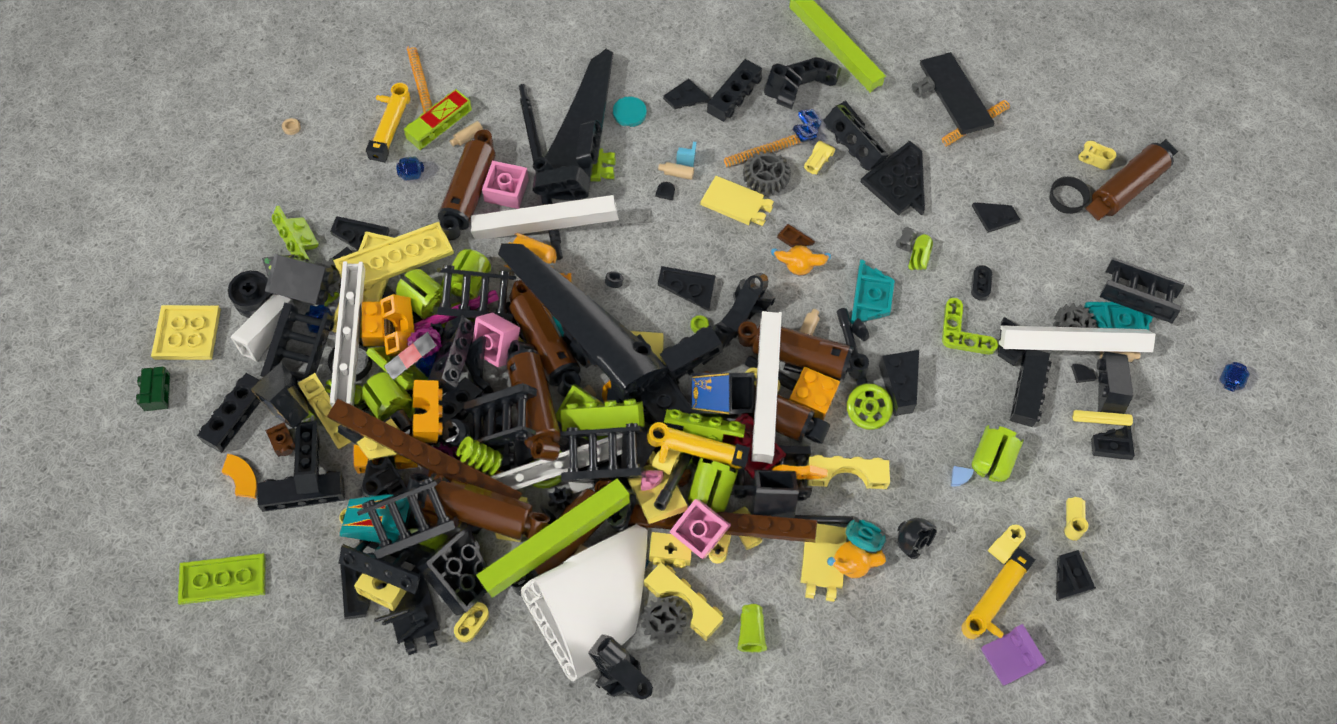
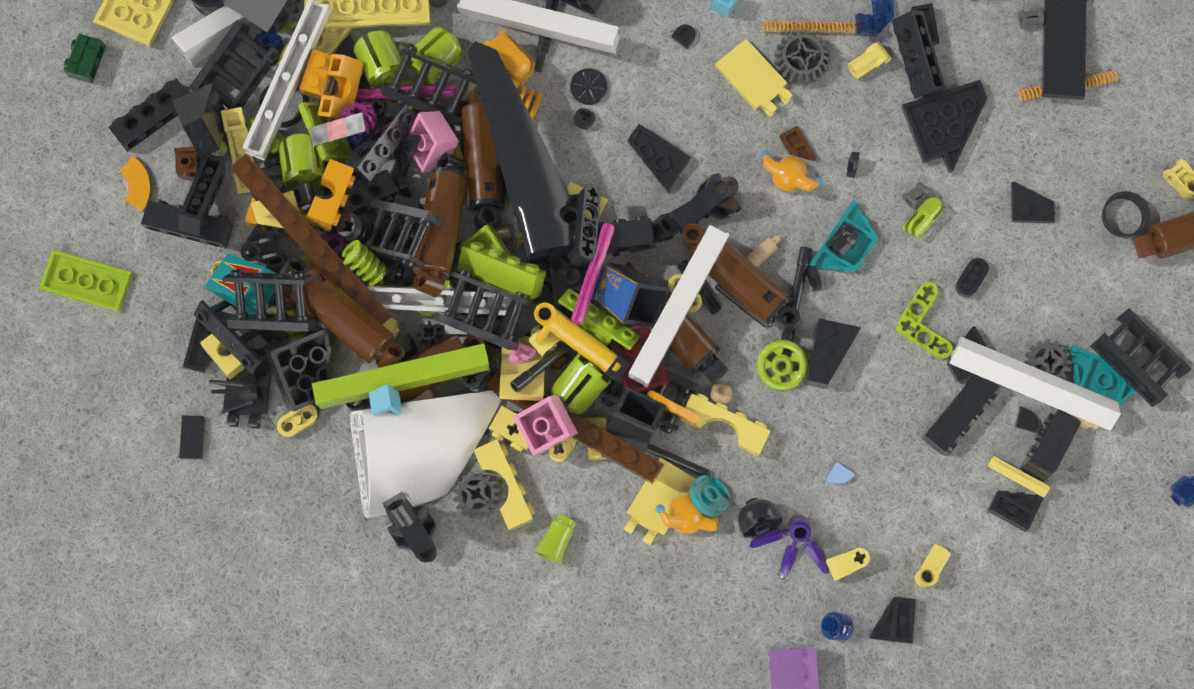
camera: 25 degrees right, 15 degrees up
tan cylinder [658,162,694,180] -> none
lime tile [690,315,709,333] -> none
light orange brick [789,367,840,420] -> none
yellow piece [962,547,1036,639] -> none
lime cylinder [972,425,1024,482] -> none
none -> black tile [179,415,205,459]
none -> medium azure panel [369,384,402,416]
none -> black beam [568,184,601,267]
none -> black wheel [570,68,607,105]
none -> dark pink axle [571,223,614,324]
none -> tan tile [710,384,733,404]
none -> dark purple plant [749,515,829,579]
none -> clear blue head [821,611,854,642]
none -> black rock [825,224,858,259]
none -> black tile [846,151,860,178]

